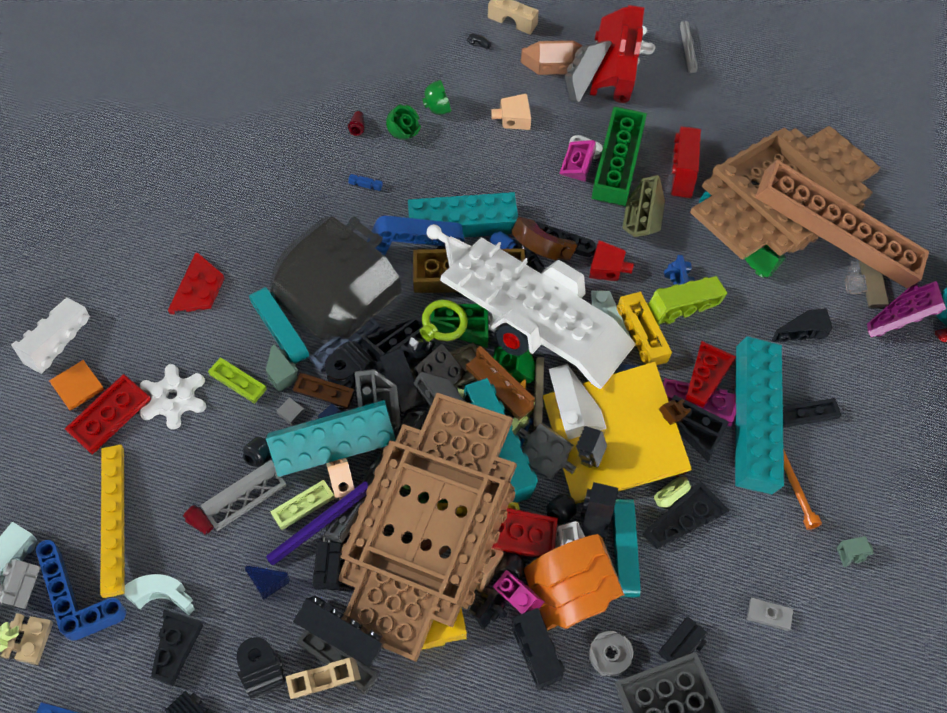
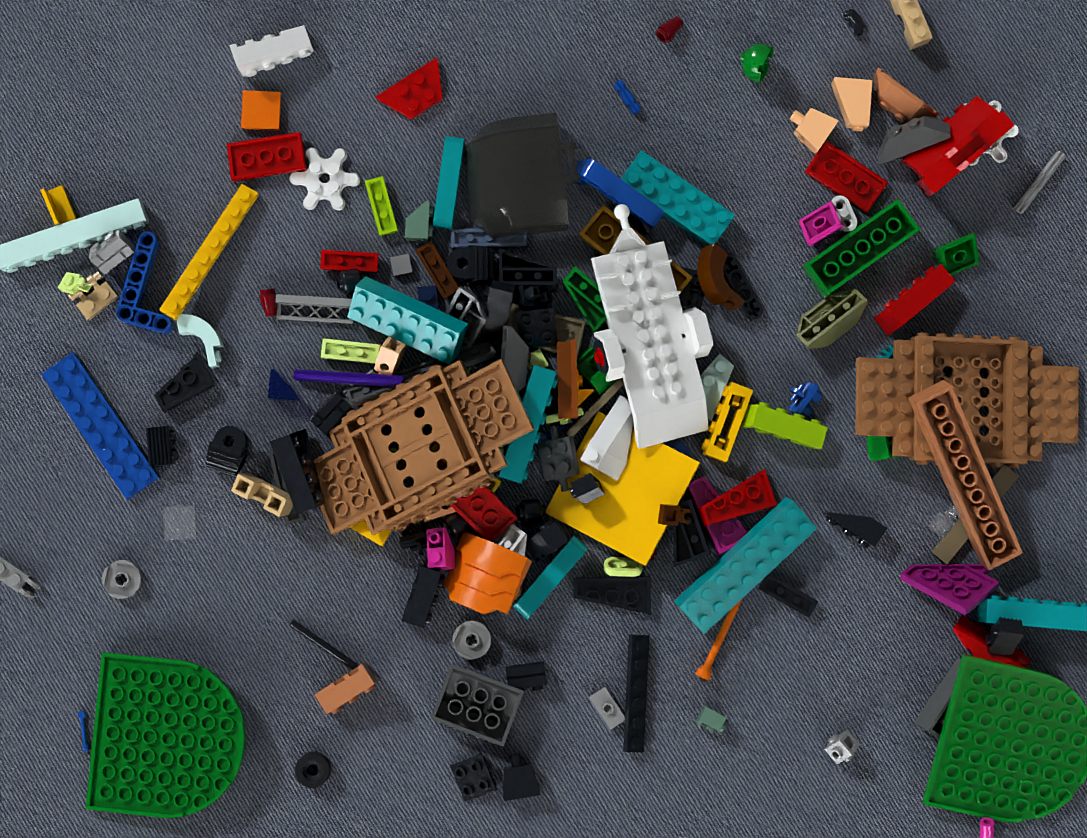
camera: 40 degrees right, 25 degrees up
green cylinder [386,104,421,140] -> none
lime piece [420,300,468,342] -> none
blue brick [490,231,518,249] -> none
red torso [589,240,634,281] -> none
none -> red plate [320,250,379,273]
none -> black plate [623,634,650,752]
none -> red tile [804,140,888,214]
none -> light nougat slope [831,77,872,131]
none -> green slope [933,232,980,276]

